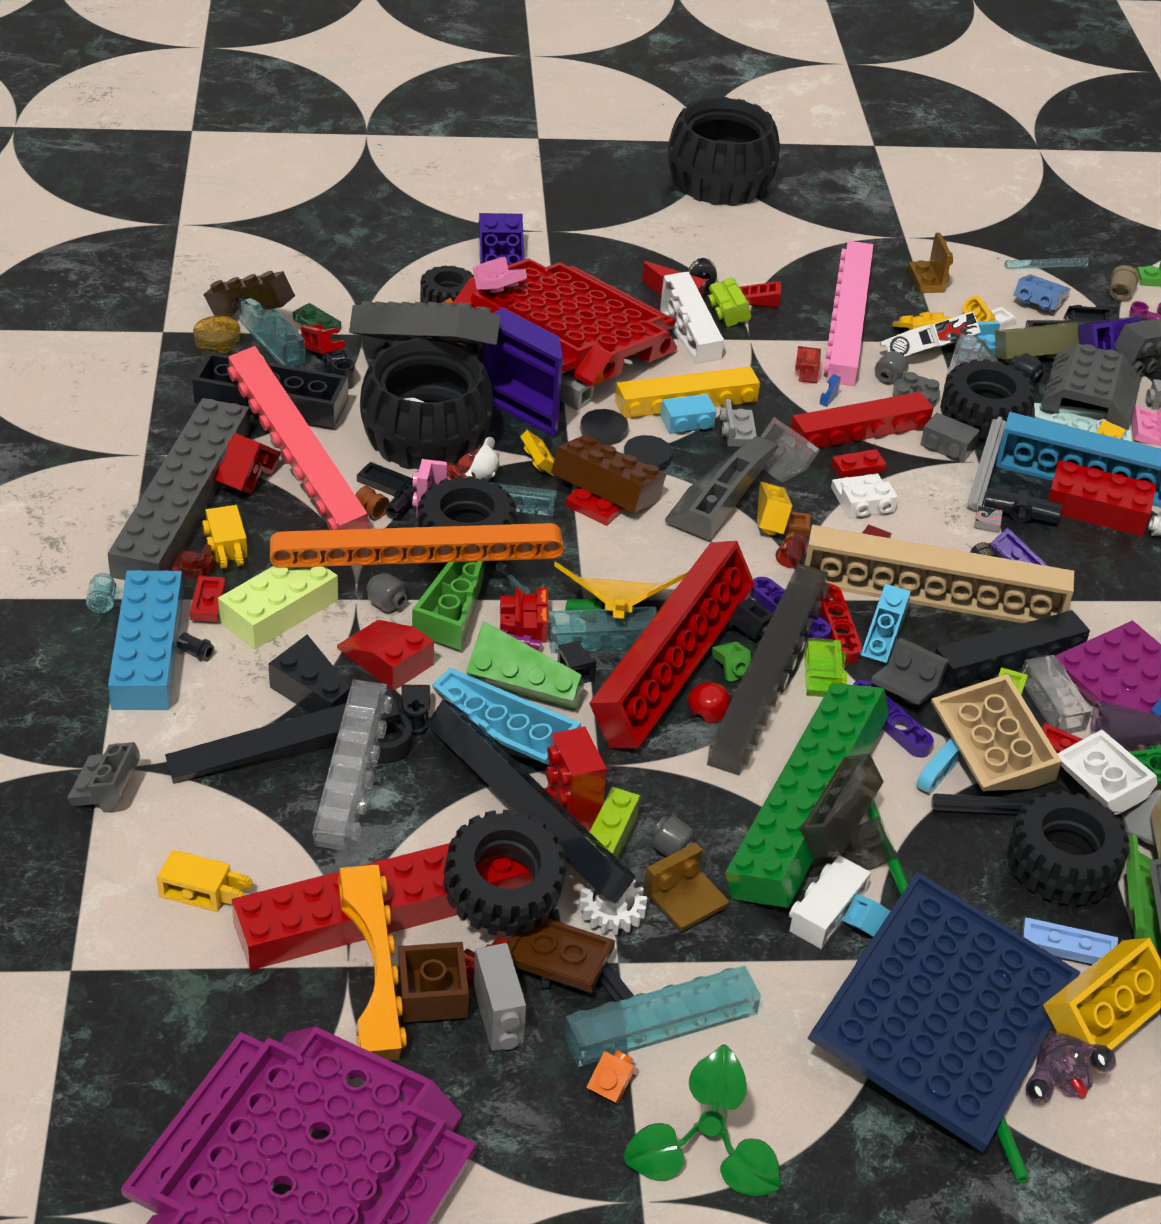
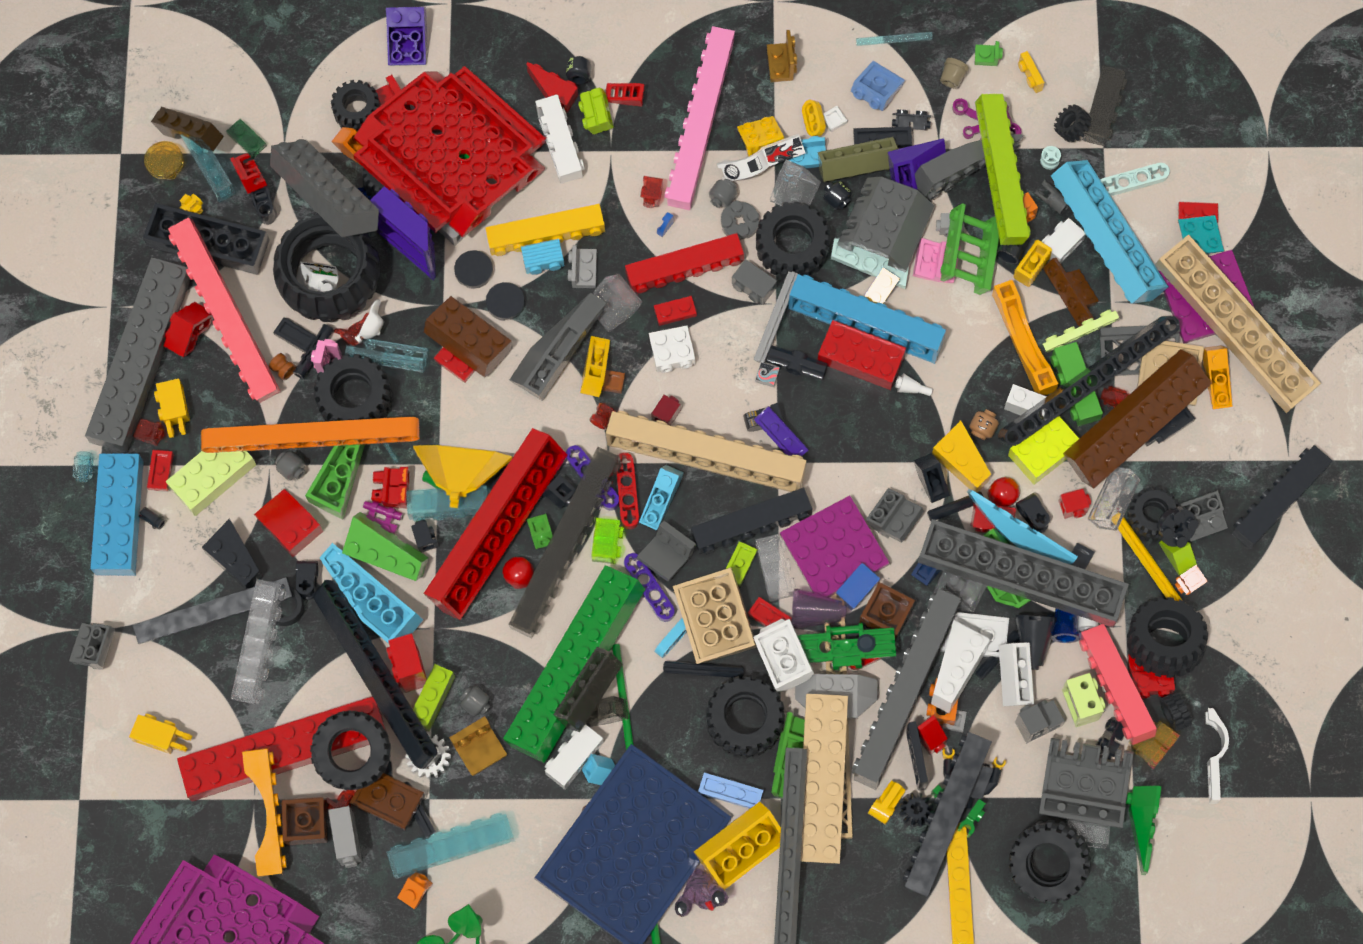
camera: 10 degrees right, 30 degrees up
bright pink bracket [473,257,527,293] -> none
yellow plate [520,430,554,476] -> none

